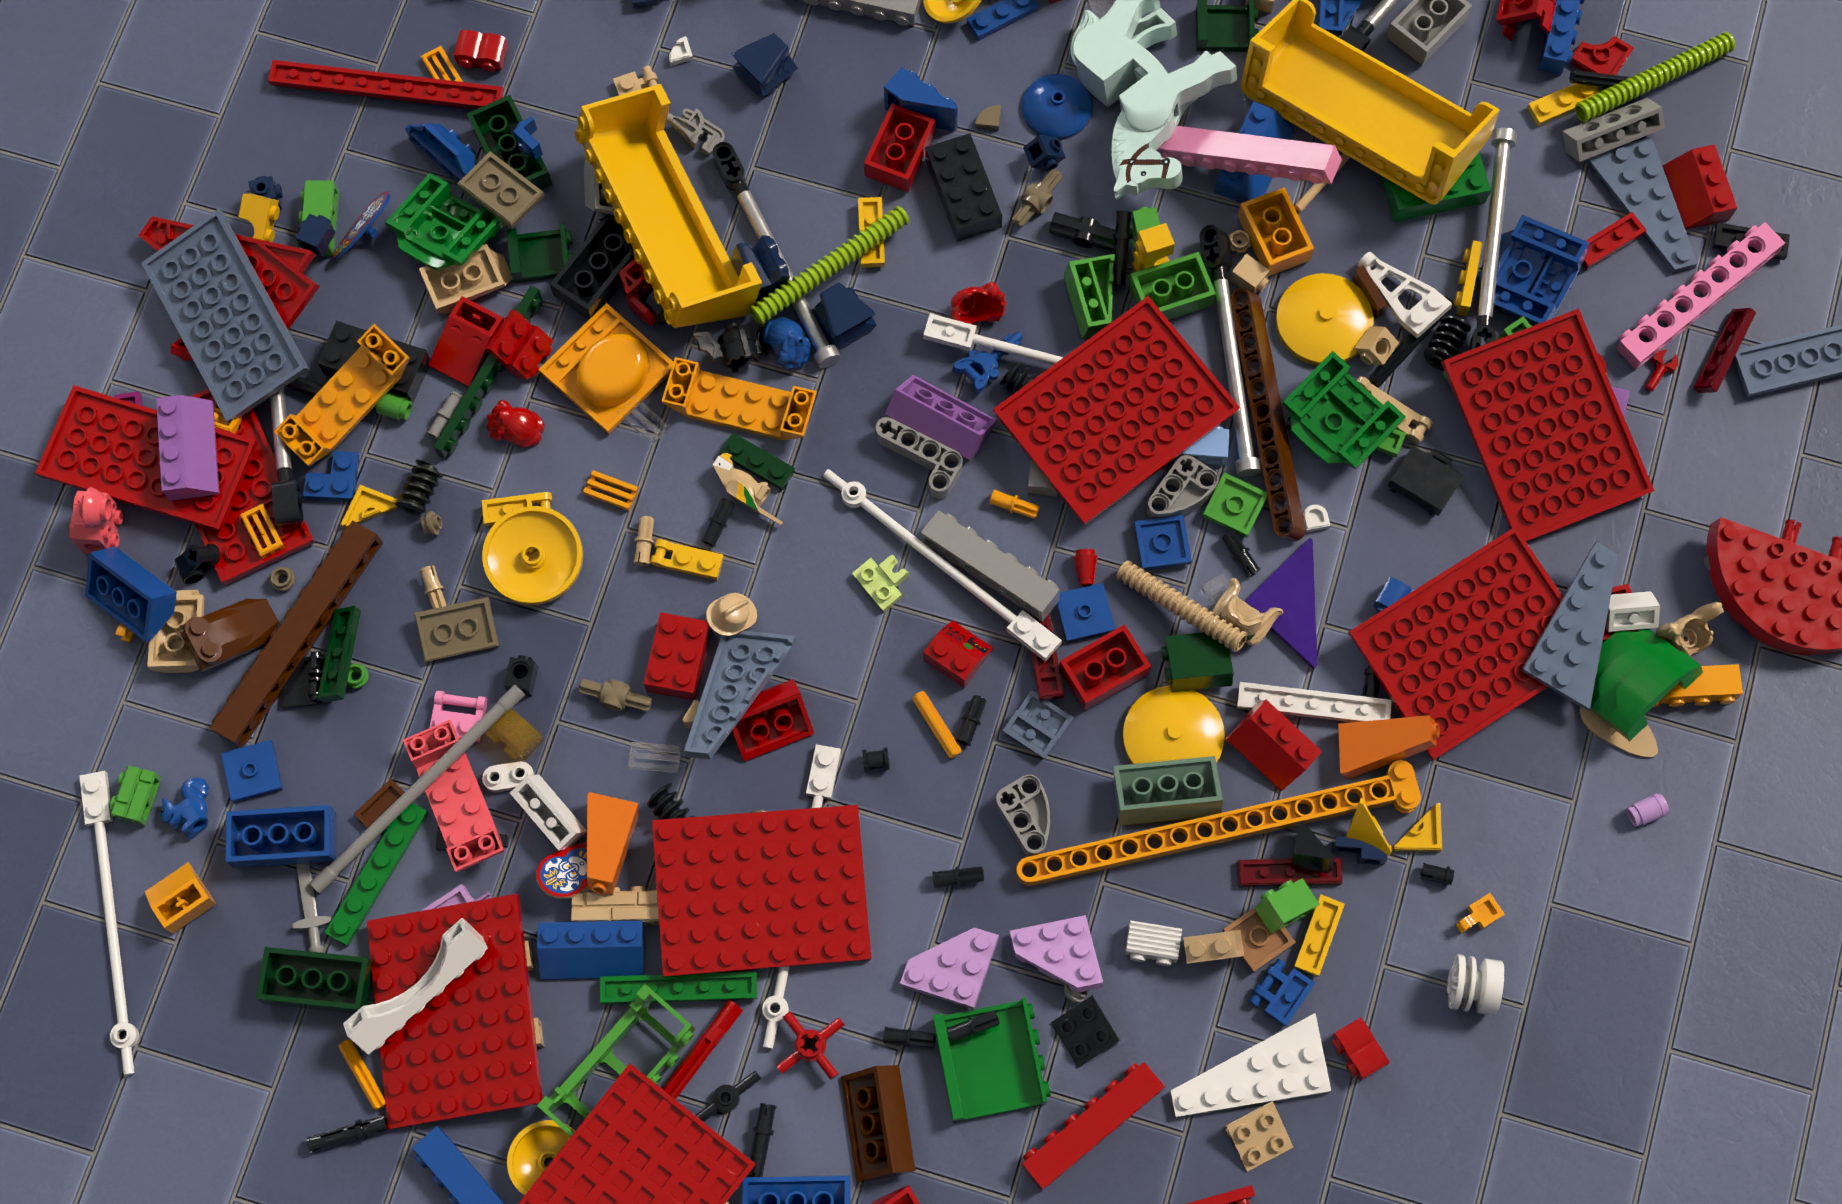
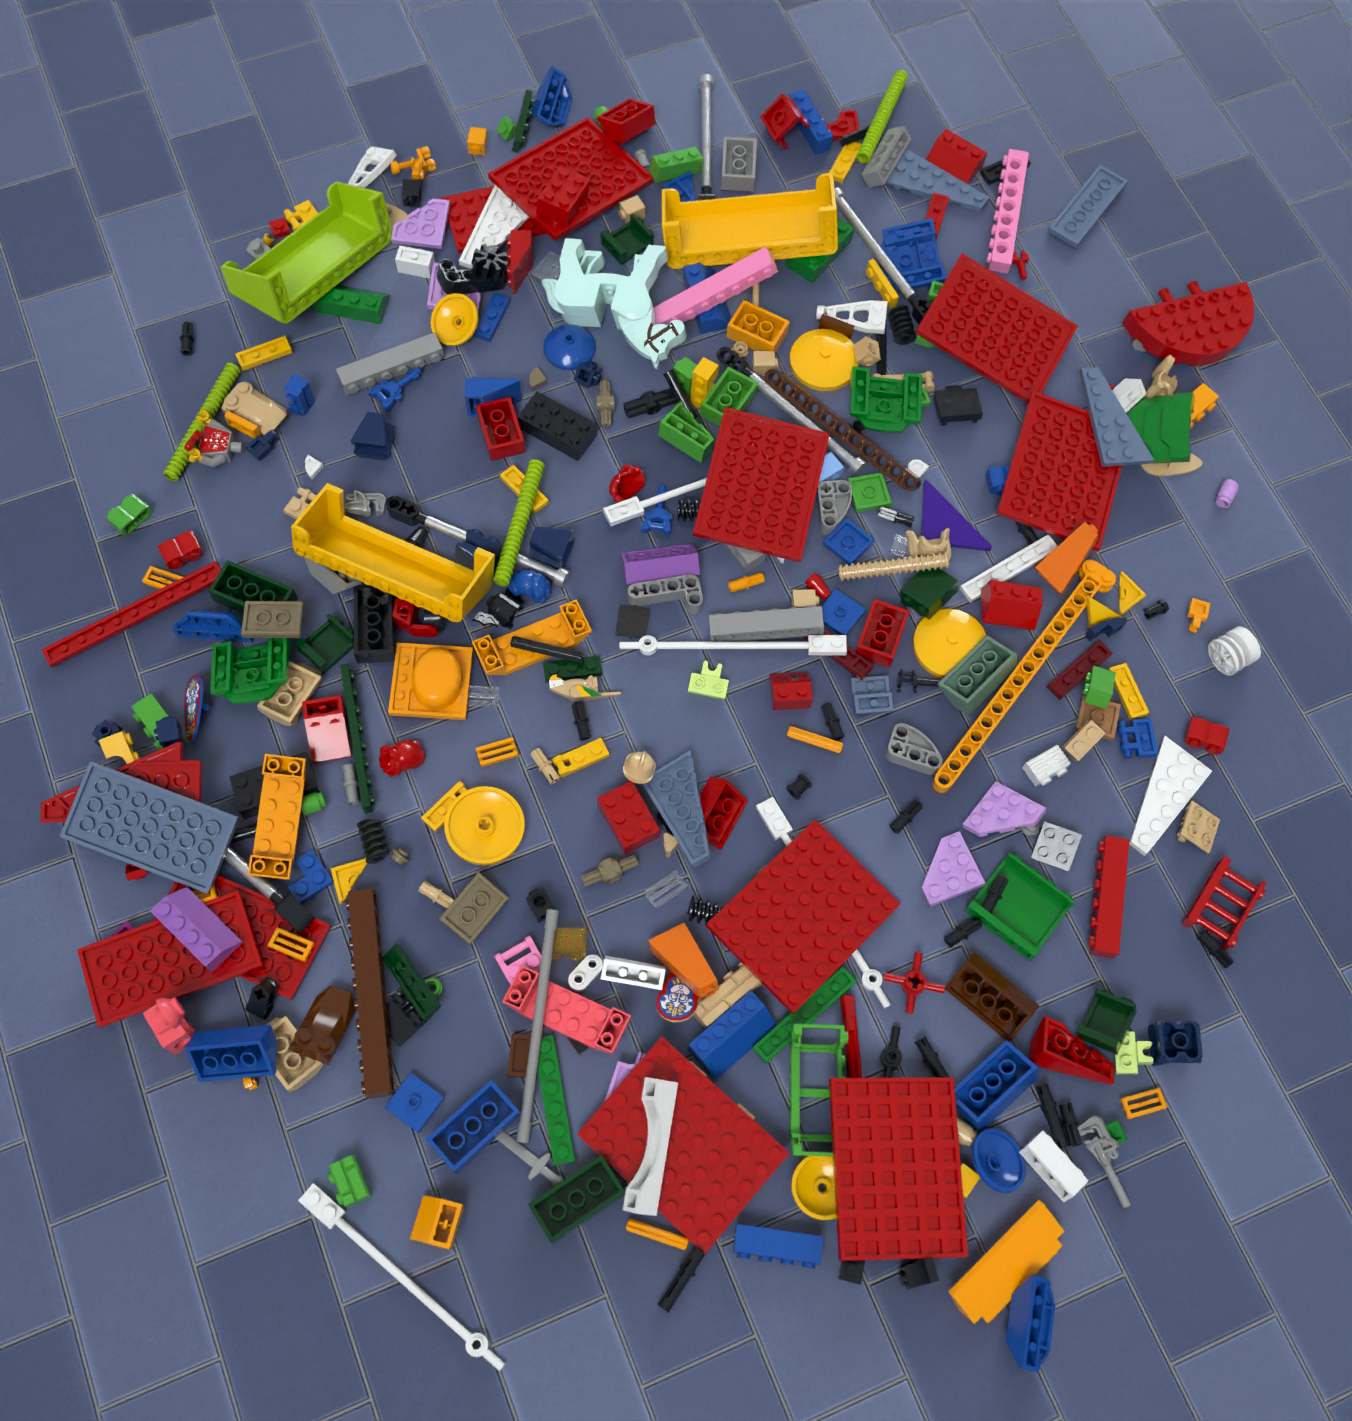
camera: 45 degrees left, 5 degrees down
blue animal [160,777,209,839] -> none
dark tan plate [270,567,295,592] -> none
red plate [485,310,554,380] -> none
blue bracket [513,116,543,160] -> none
black slope [1291,821,1334,873] -> none
dark red tile [1693,308,1756,393] -> none
none -> blue piece [368,367,422,412]
none -> black cone [404,526,428,548]
none -> black axle [510,636,584,663]
none -> clear smoke piece [615,605,650,639]
none -> tan brick [791,590,819,608]
none -> black piece [897,669,941,693]

